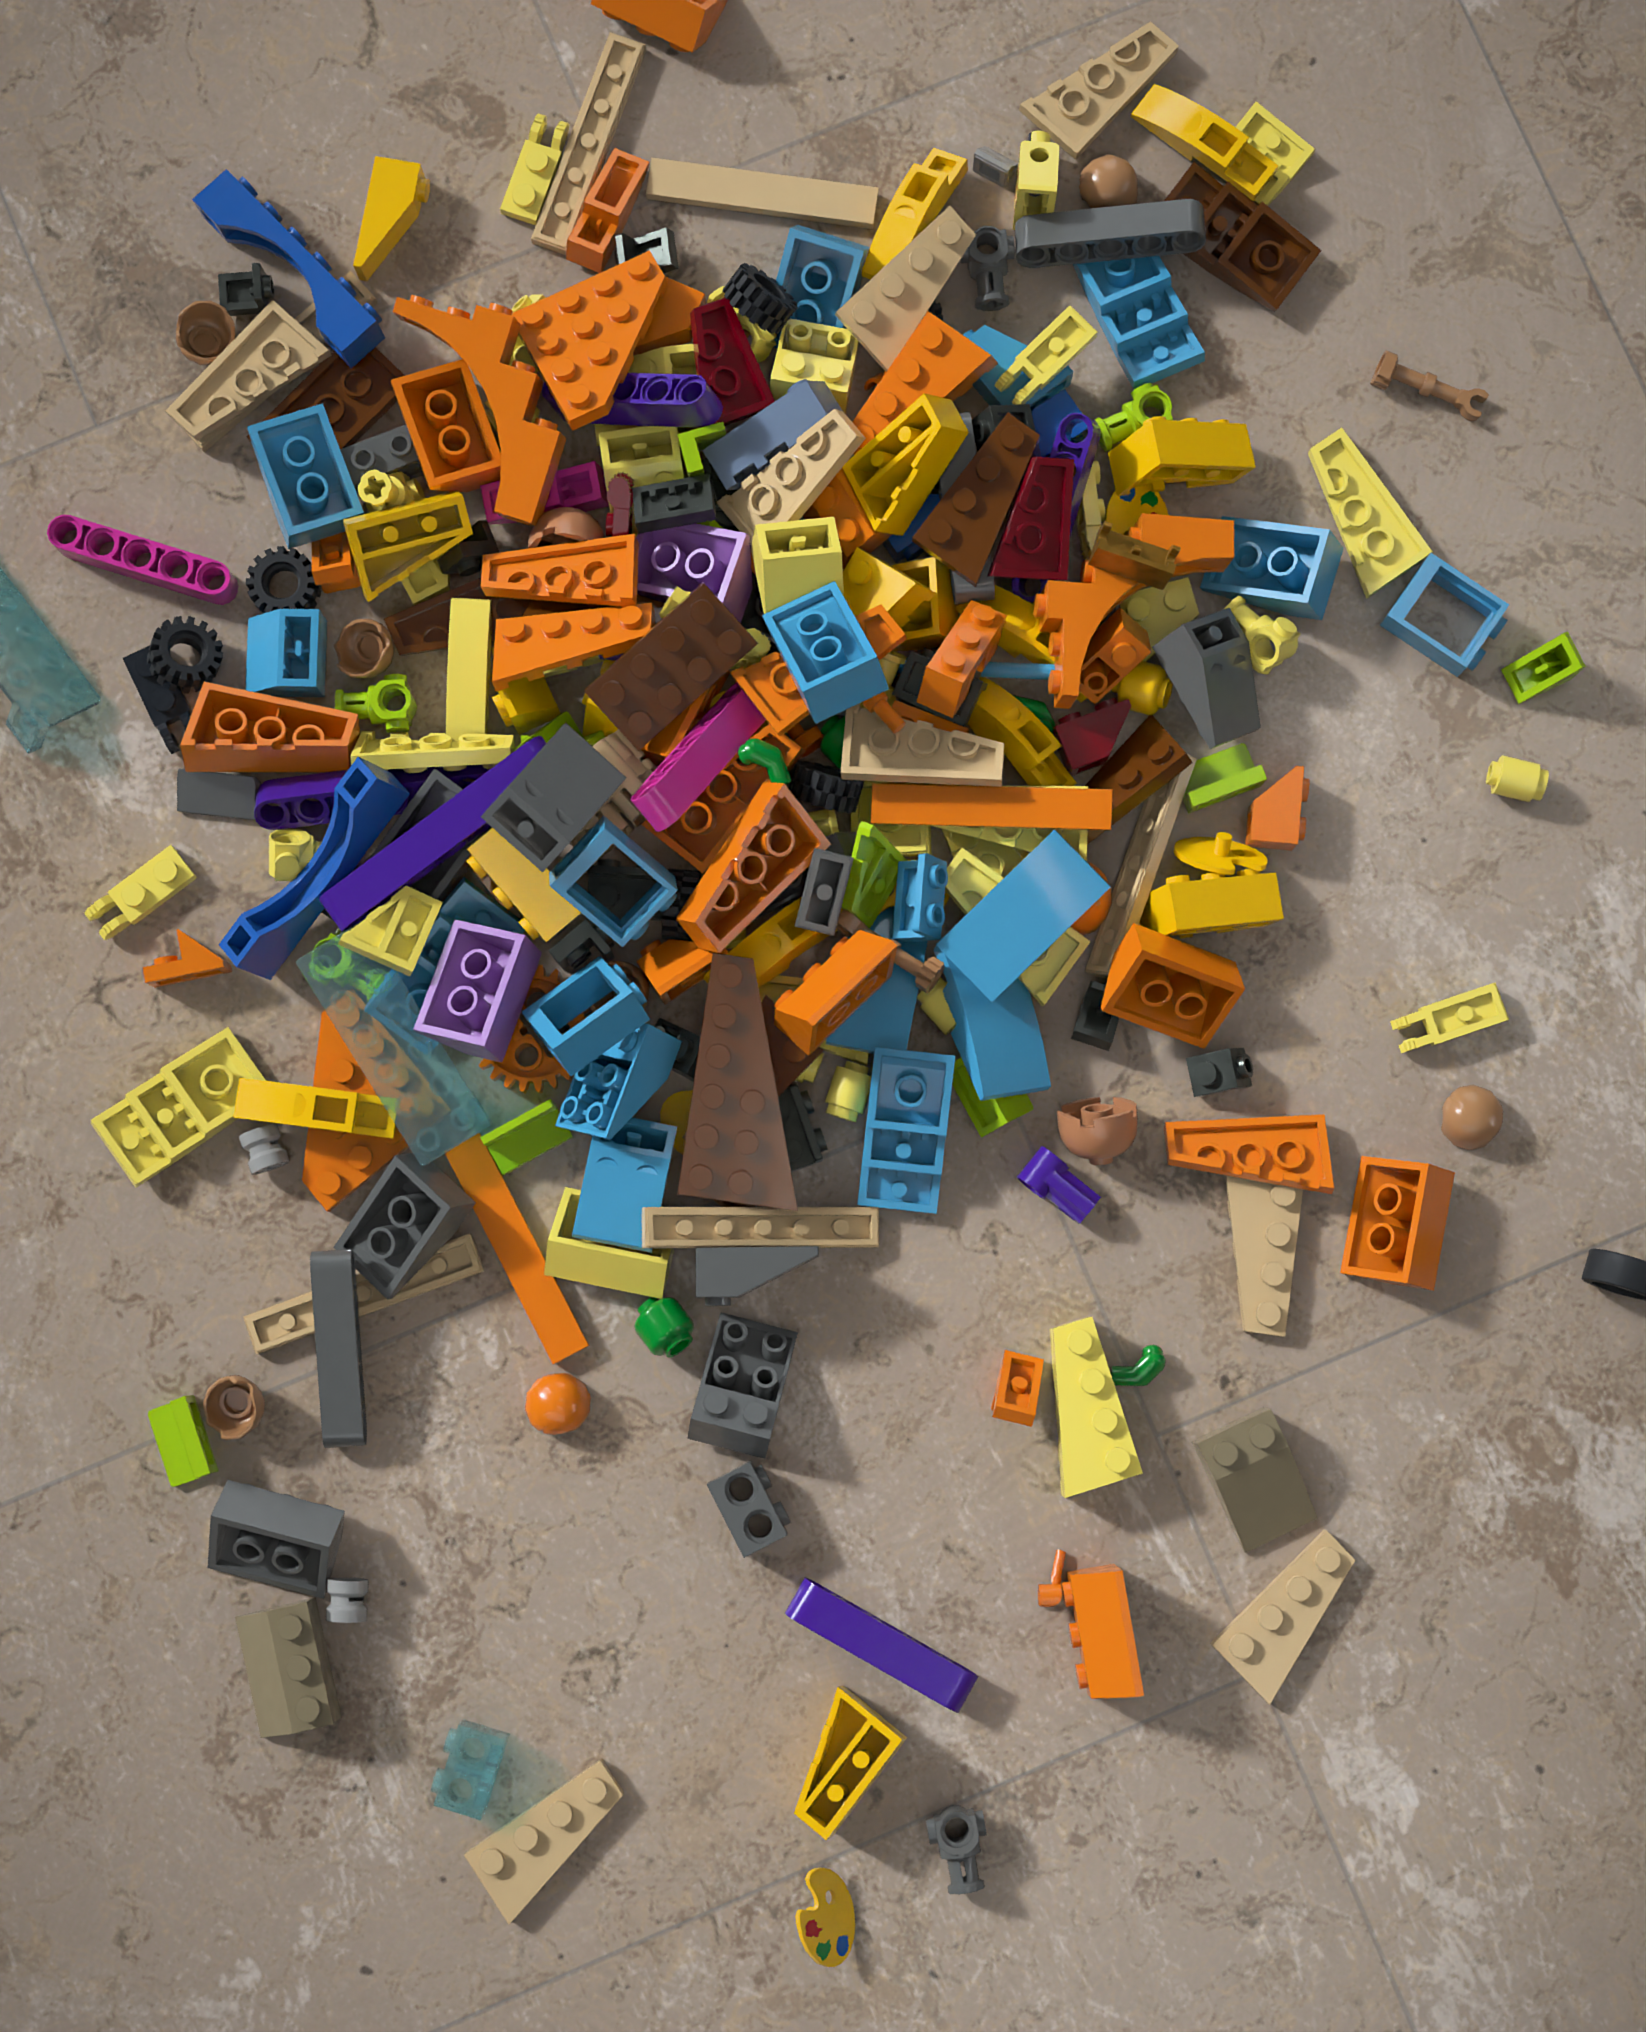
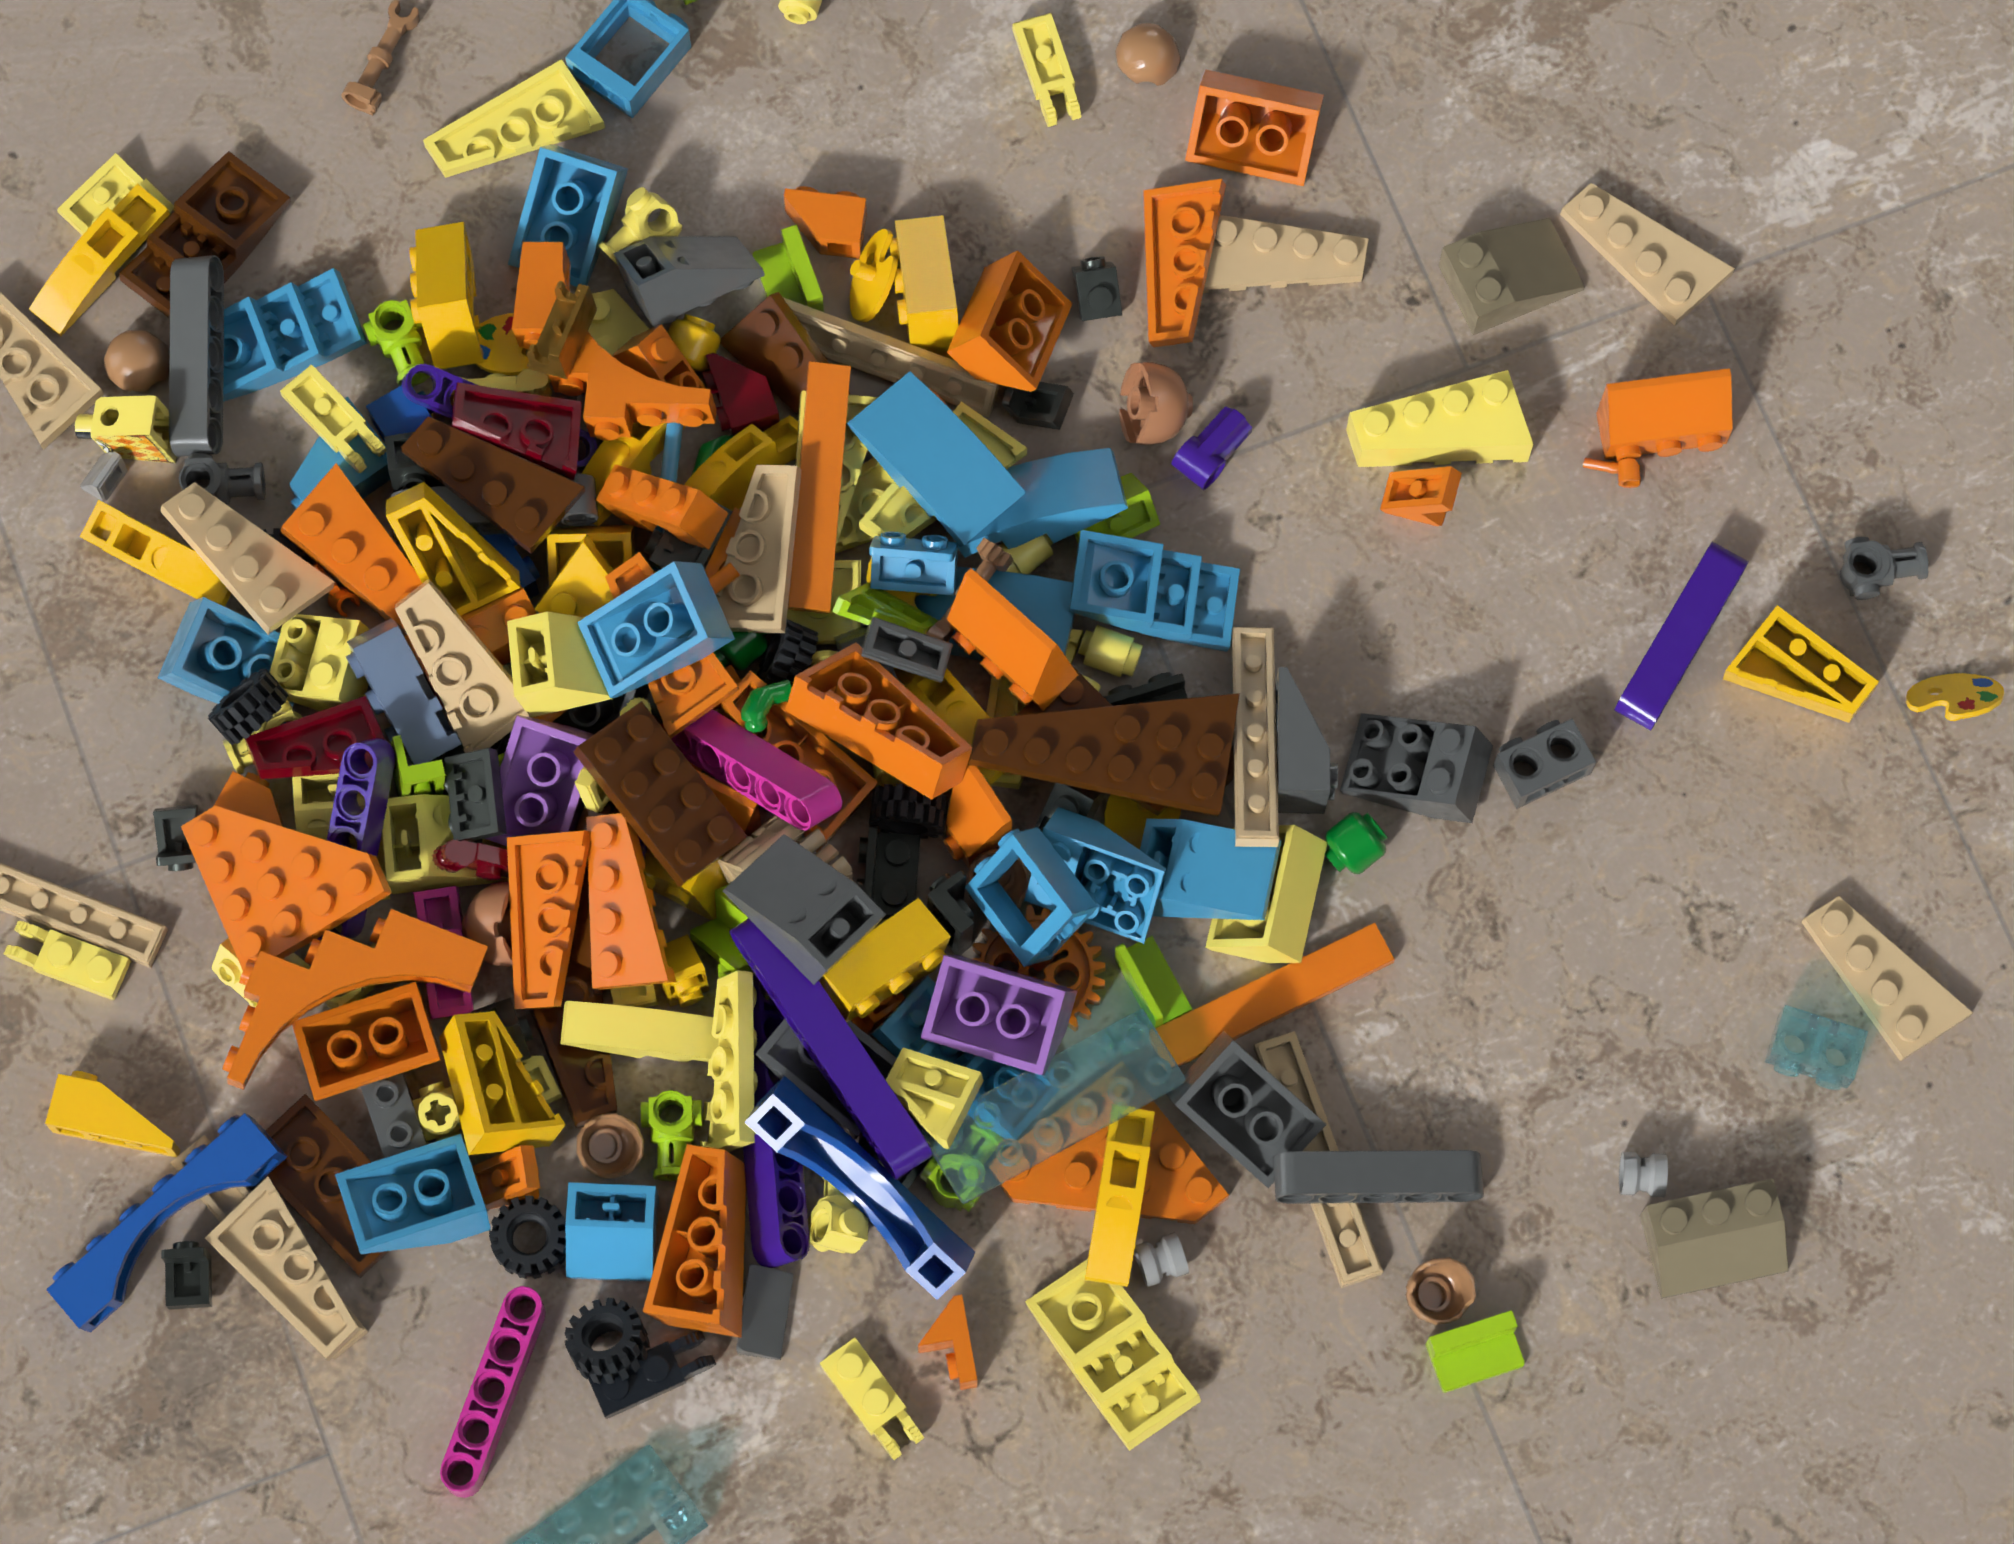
camera: 90 degrees left, 10 degrees down
medium nougat hair [176,301,235,365] -> none
dark grey slope [207,1480,345,1599] -> none
orange hair [525,1373,591,1435] -> none
dark azure window [549,815,677,947] -> none
orange slope [566,148,650,273] -> none
tan tile [646,157,879,229] -> none
green arm [1110,1345,1166,1386] -> none

